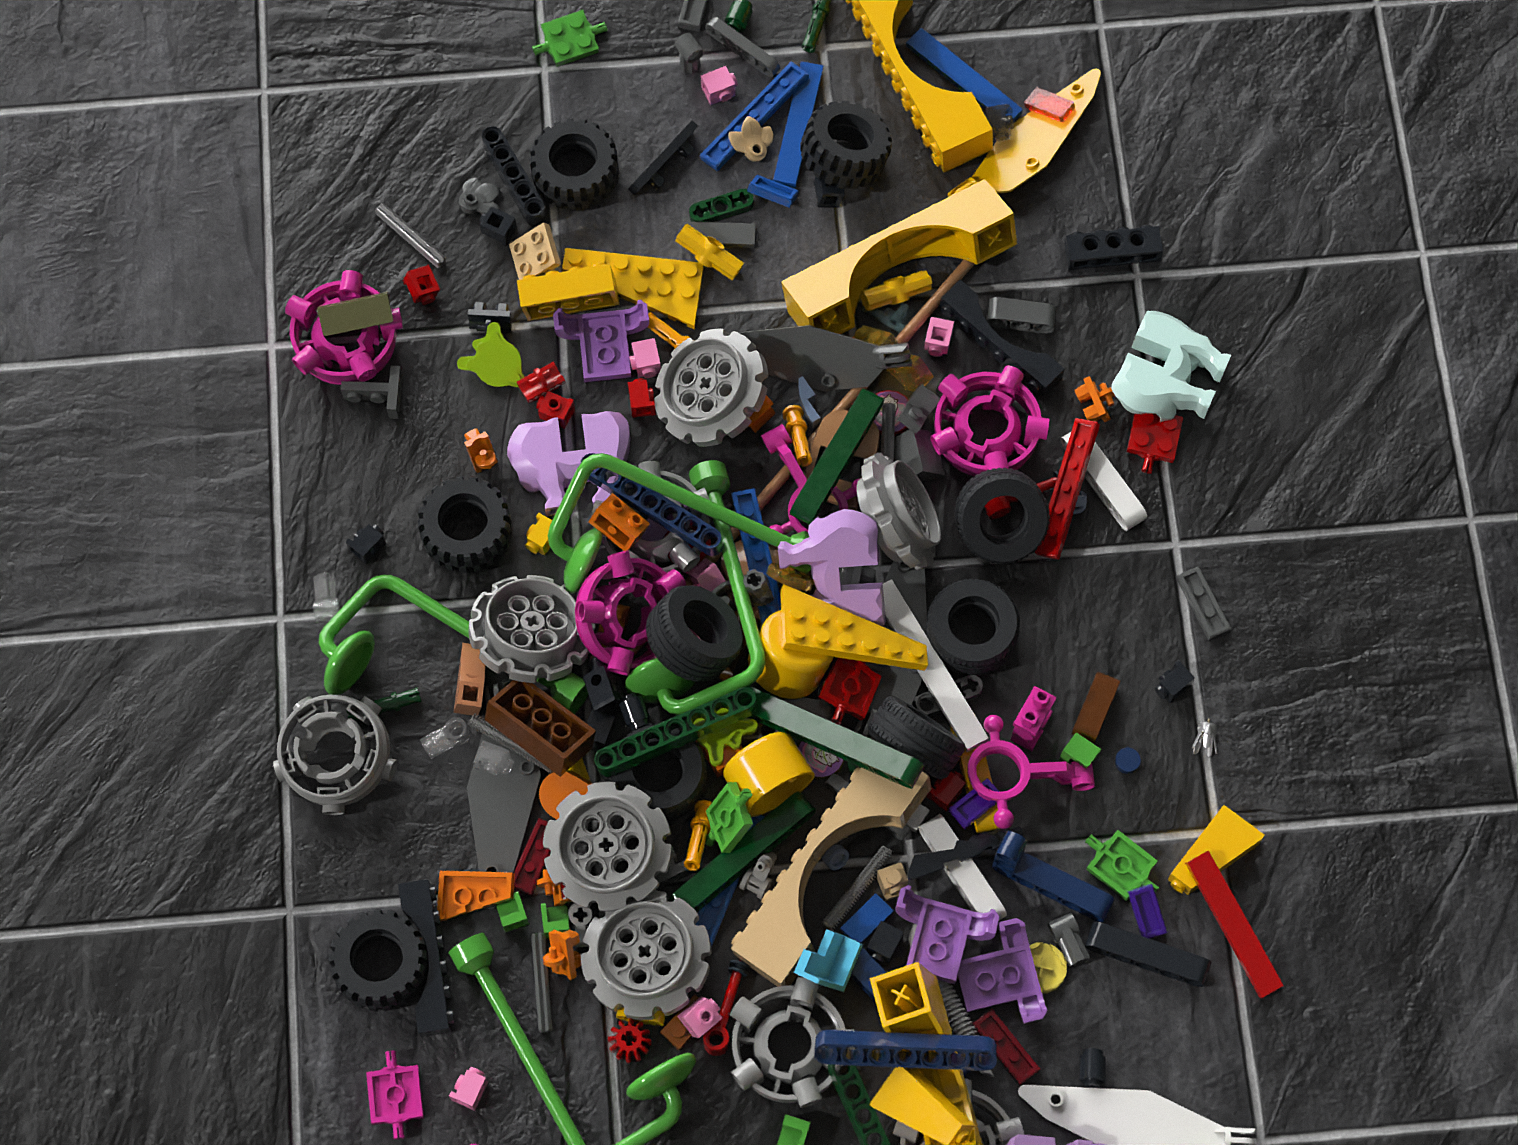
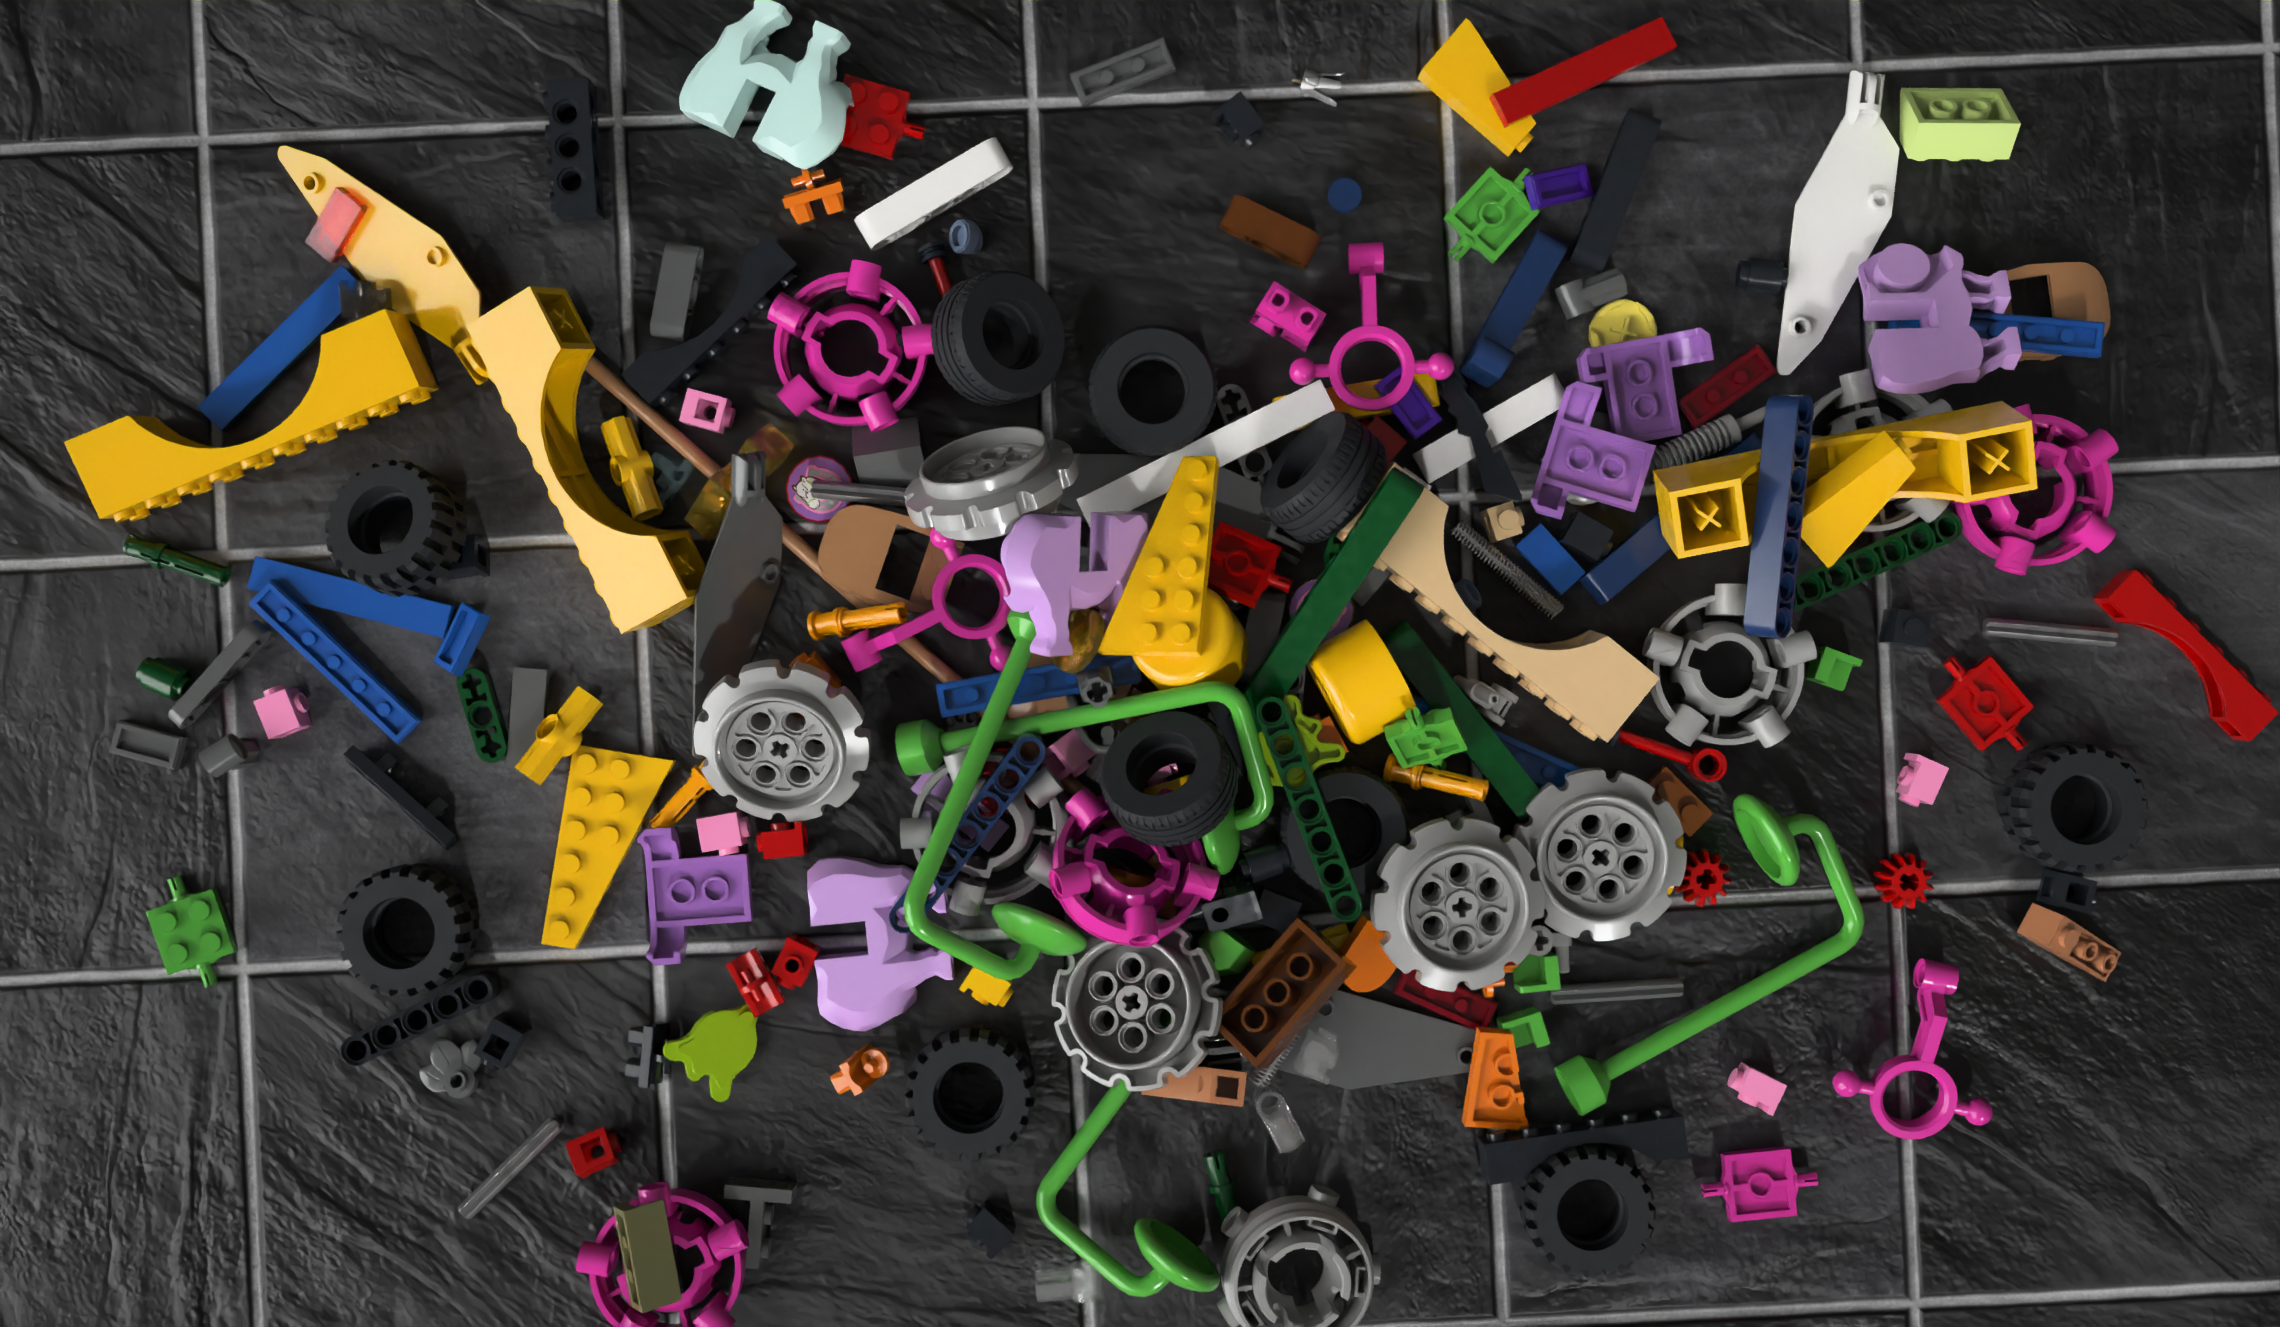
camera: 85 degrees left, 20 degrees up
tan plate [509,222,561,280] -> none
yellow brick [517,262,619,321] -> none
orange hips [543,929,581,980] -> none
orange brick [589,493,650,551] -> none
bright pink brick [677,997,722,1038] -> none
tan plate [728,116,773,162] -> none
dark green beam [789,388,885,525] -> none
medium azure panel [794,929,862,992] -> none
sand blue slope [798,376,820,431] -> none
dark grey plate [897,384,940,434] -> none
red tile [1035,418,1100,560] -> none
bright green panel [1059,733,1101,768] -> none

